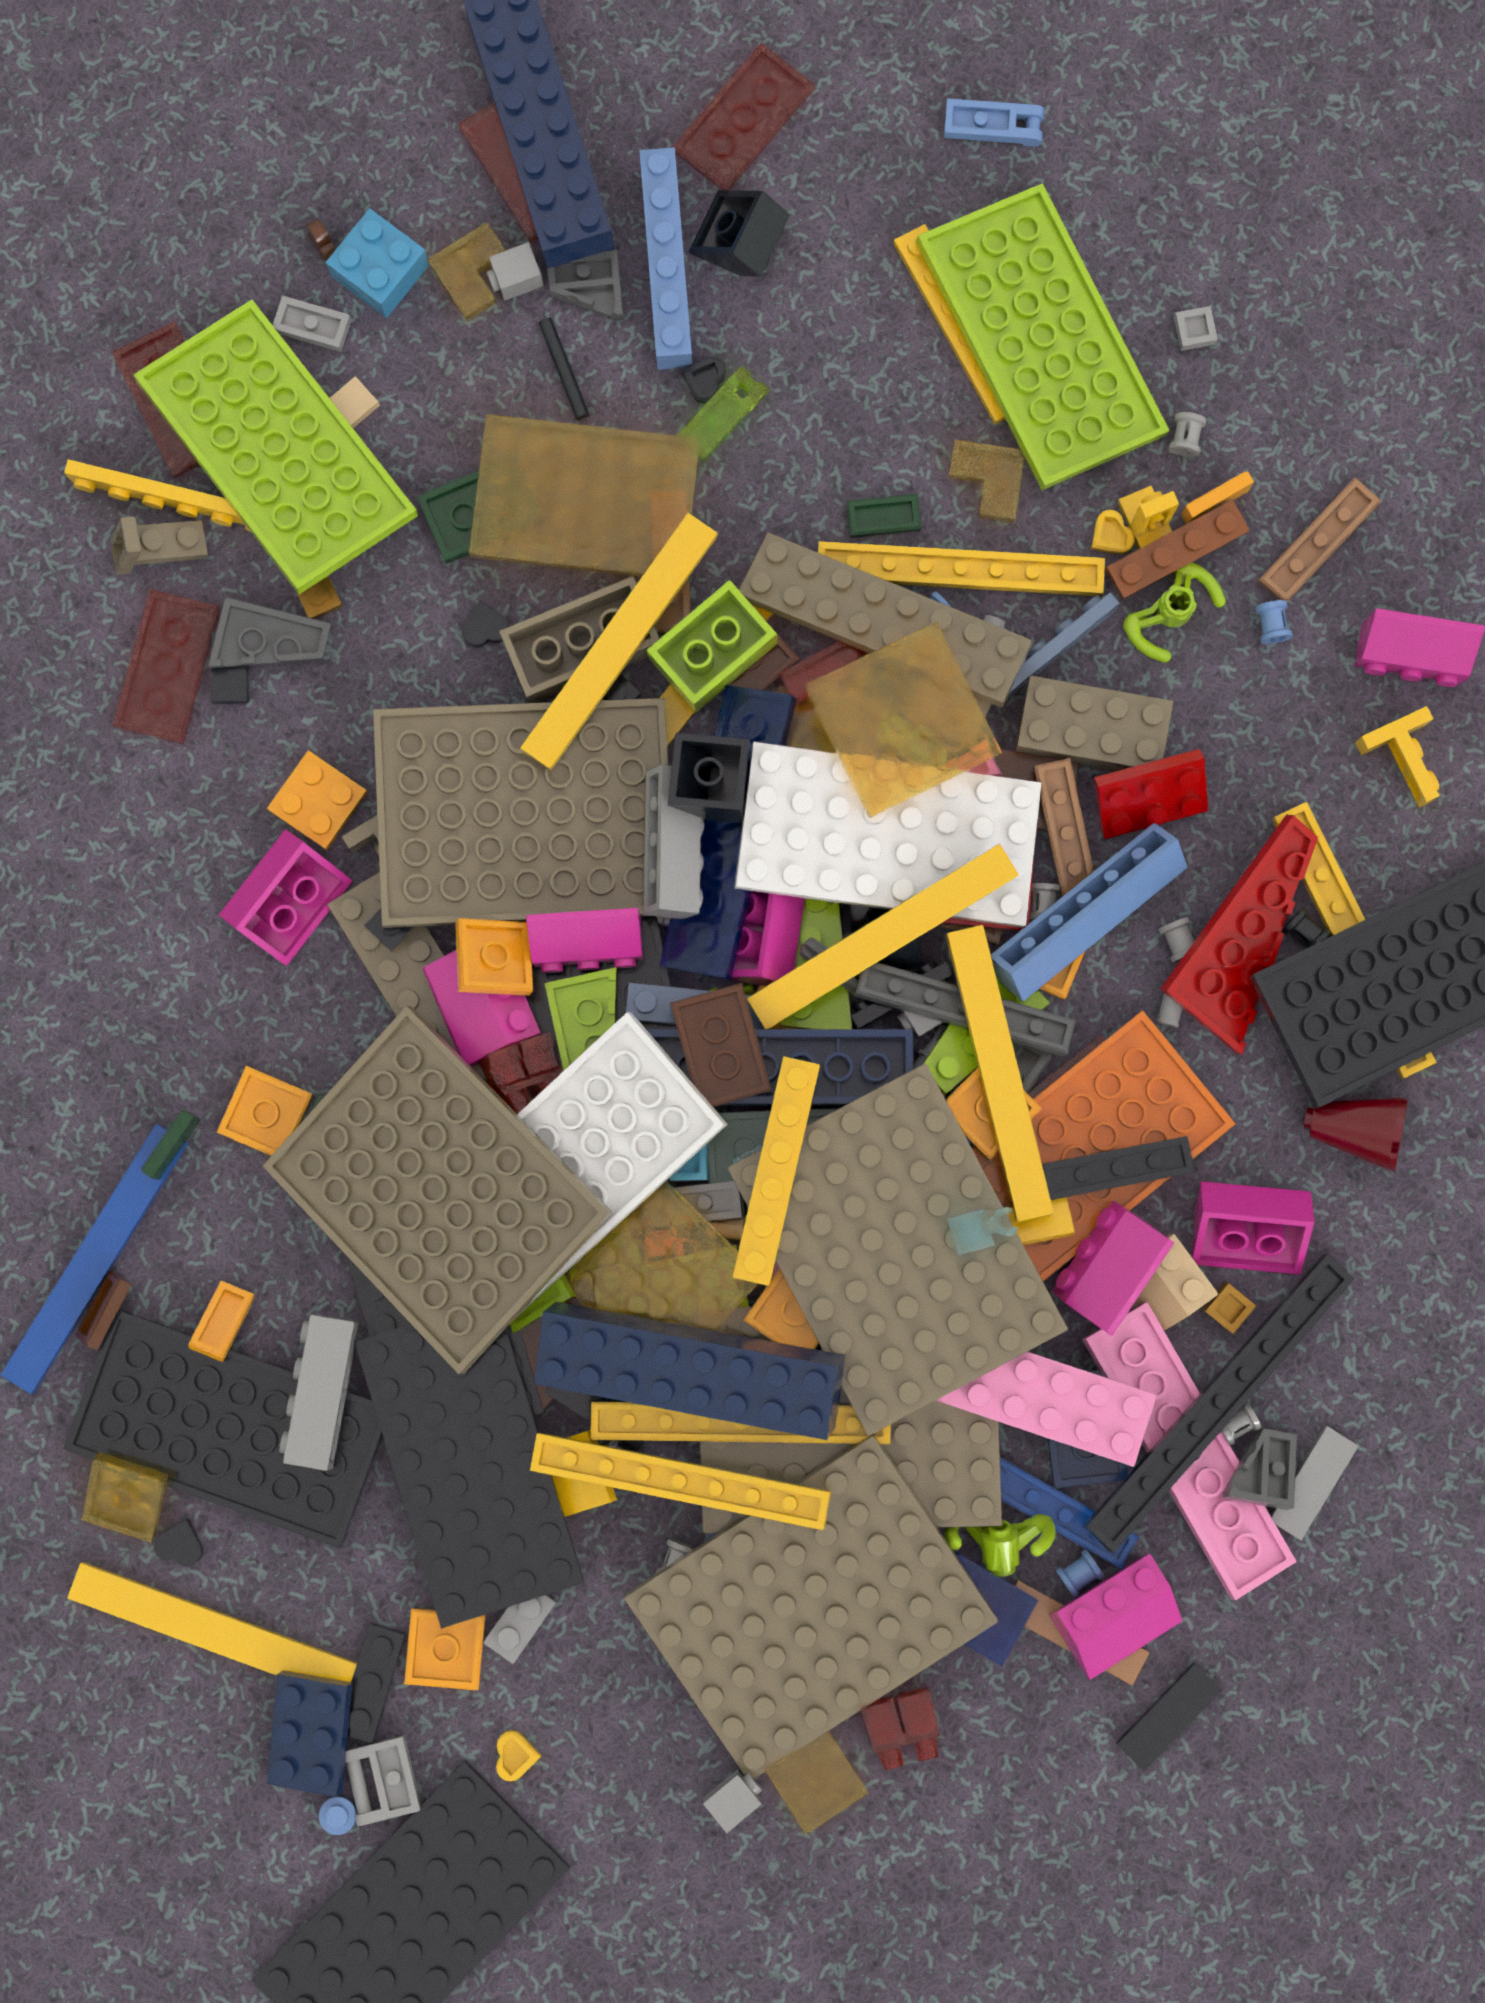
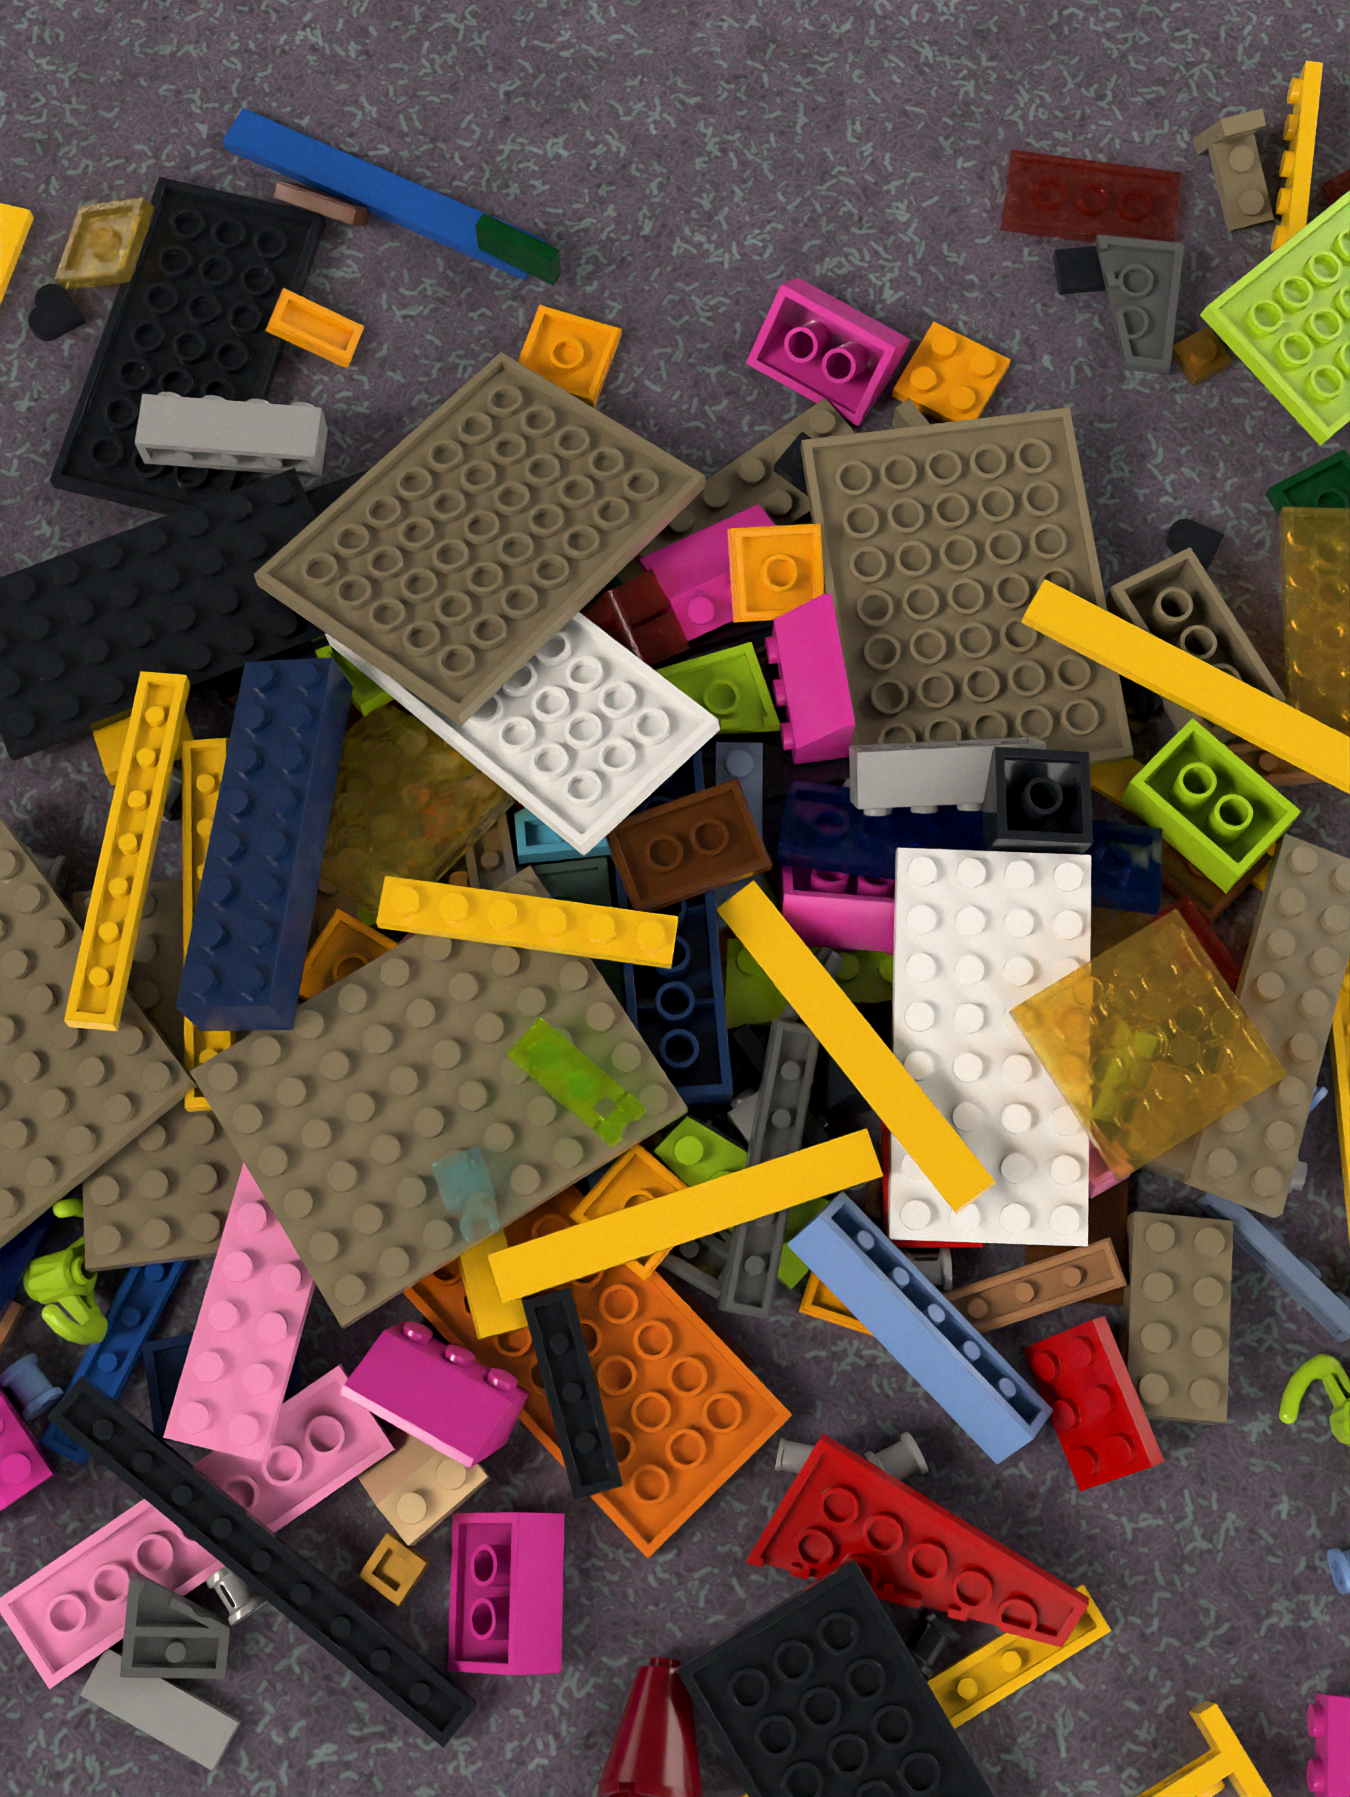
camera: 80 degrees right, 10 degrees down
none -> clear neon green plate [506,1017,646,1149]

